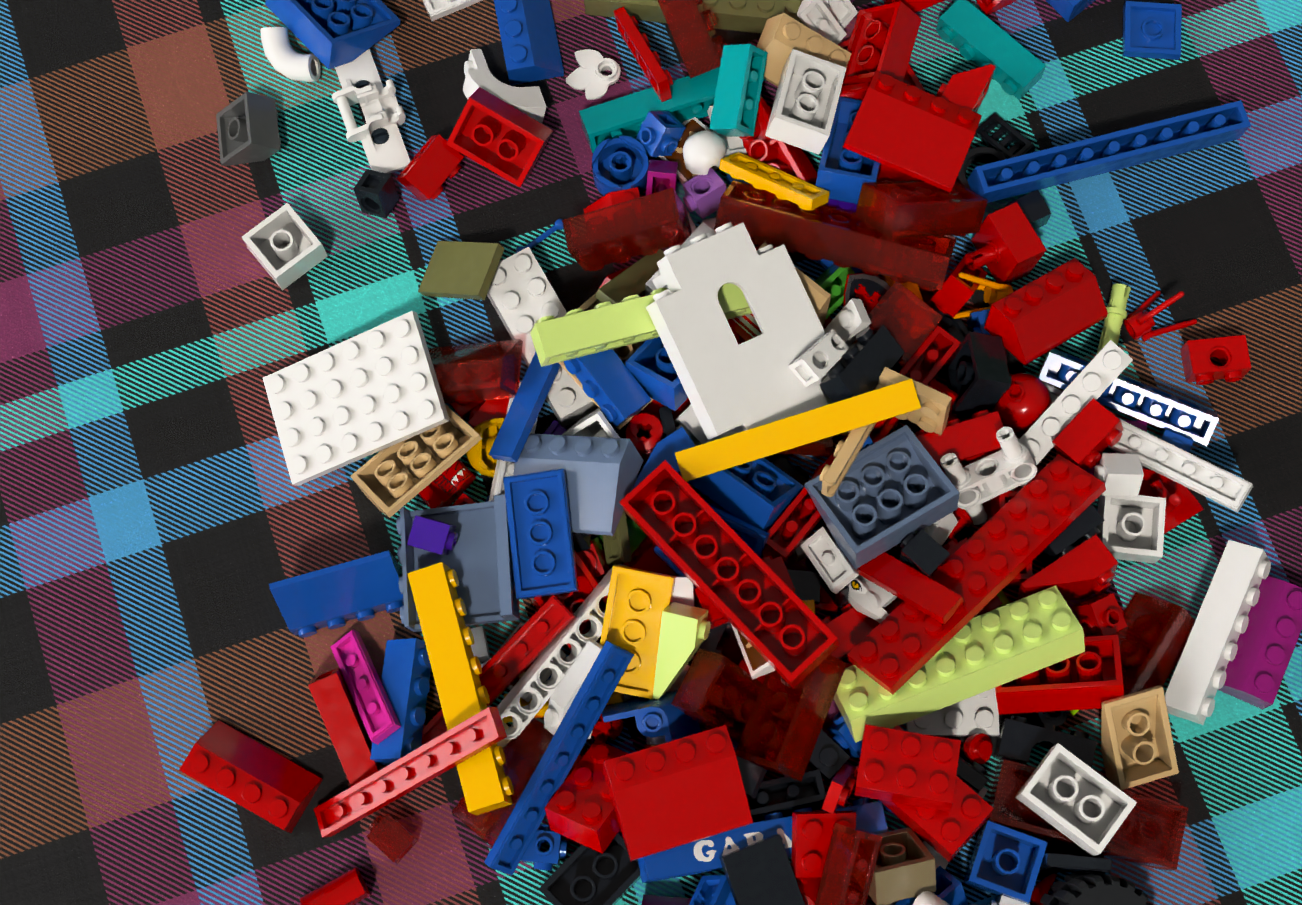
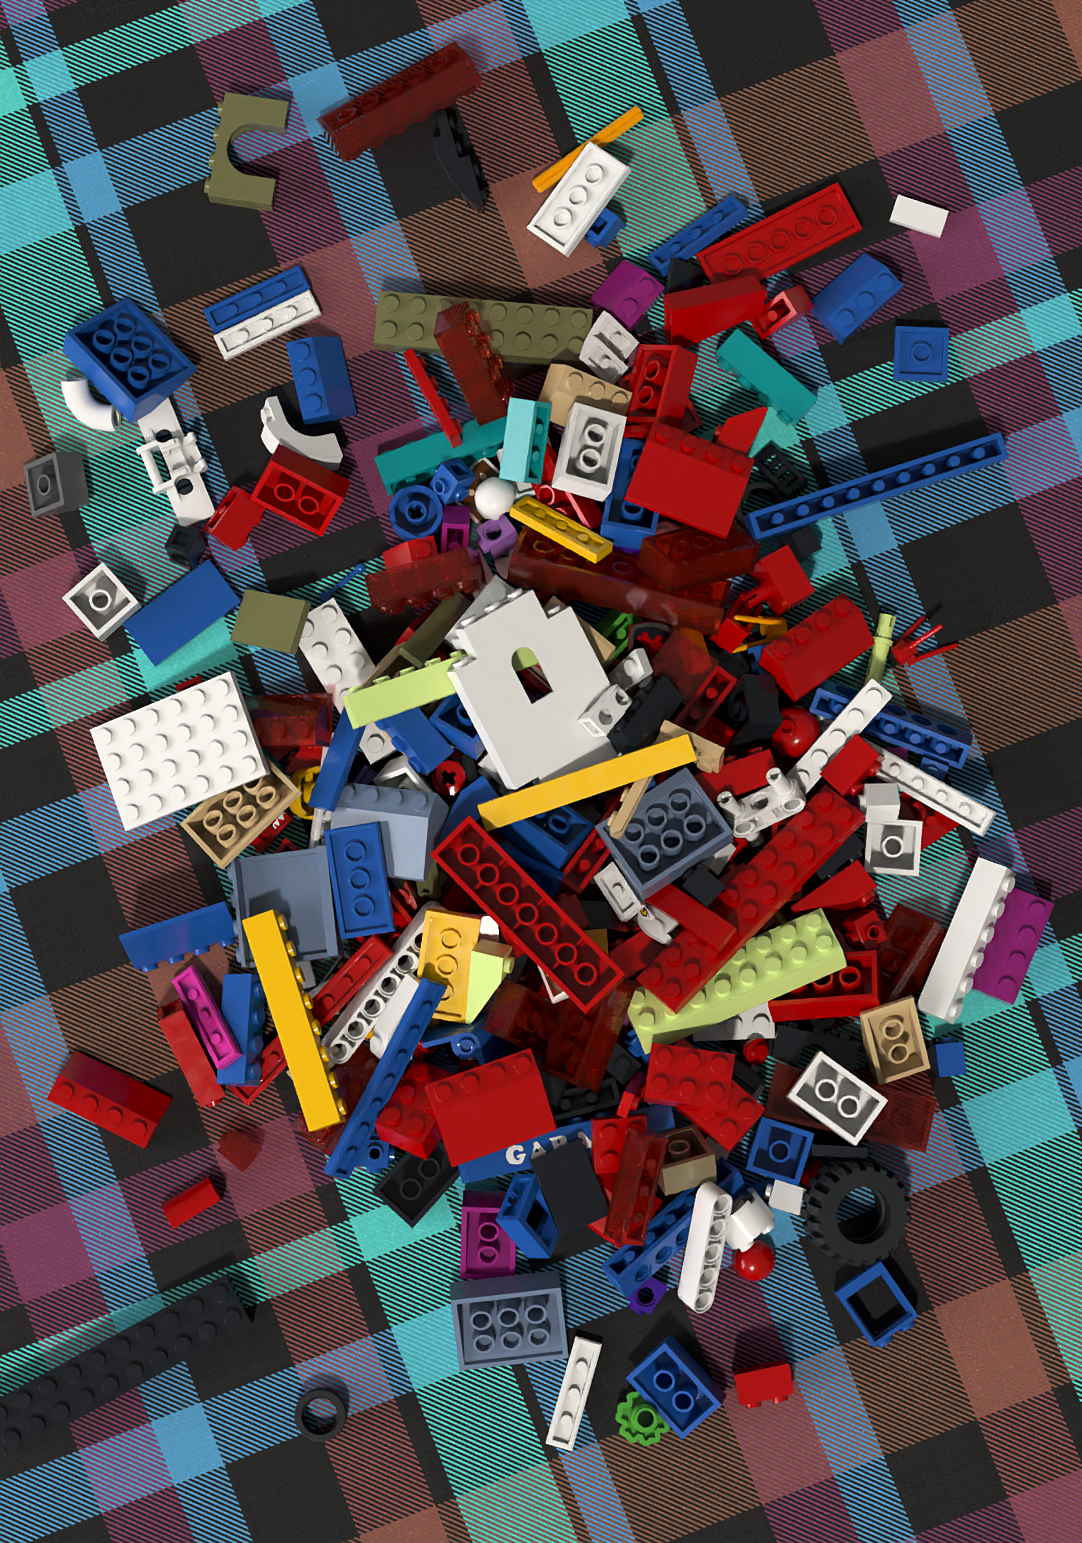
camera: 10 degrees left, 10 degrees up
plate [314,707,507,838] -> none
dark purple brick [407,515,458,555] -> none
white plate [566,49,621,100] -> none
red brick [1180,335,1252,385] -> none
none -> blue tile [123,559,241,667]
none -> blue brick [932,1037,967,1077]

